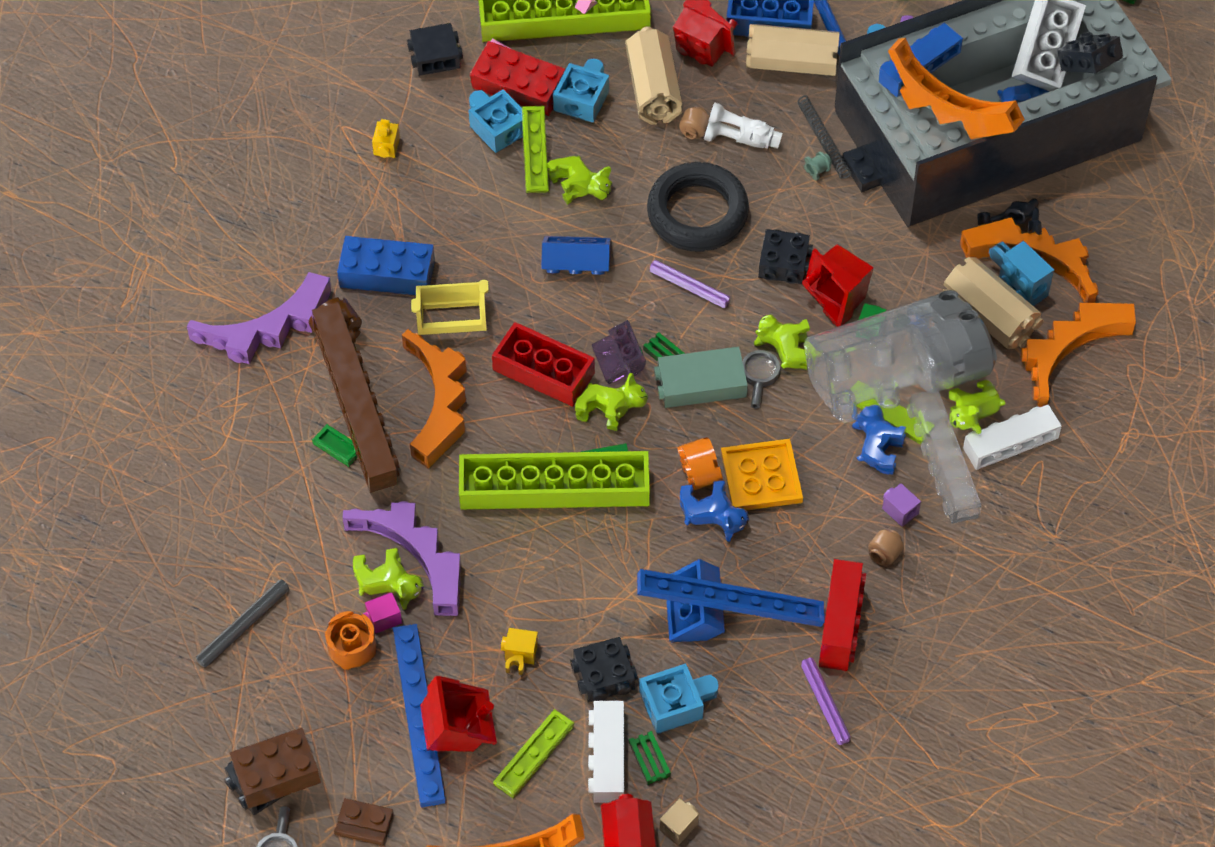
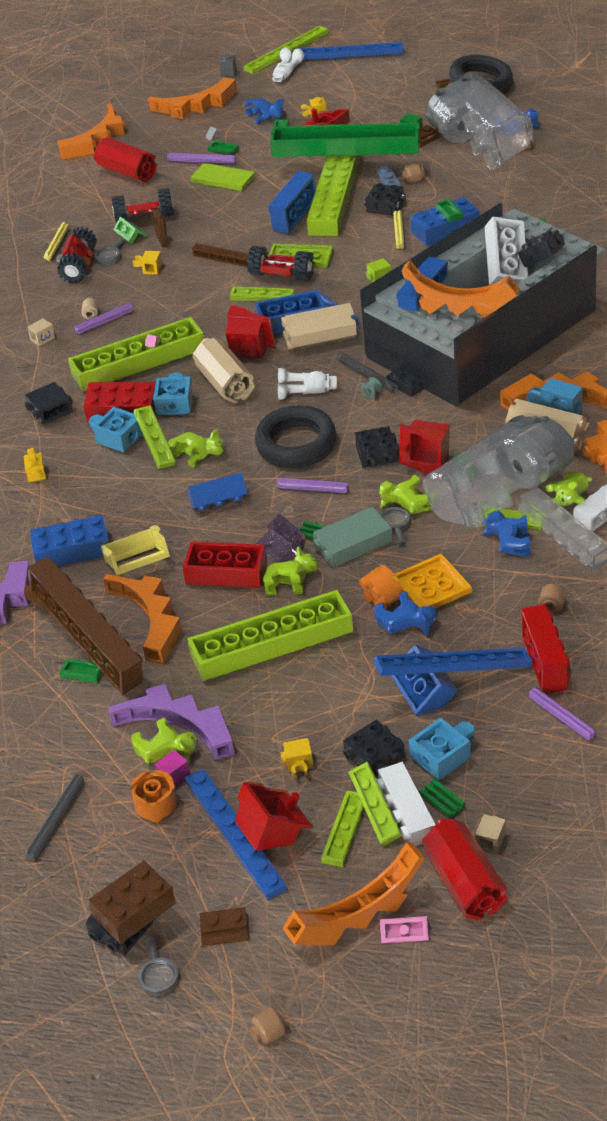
camera: 15 degrees left, 15 degrees down
medium nougat head [679,107,710,139] -> none
medium lavender brick [882,483,921,527] -> none
black piece [977,198,1042,235] -> none
none -> lime tile [348,762,402,846]

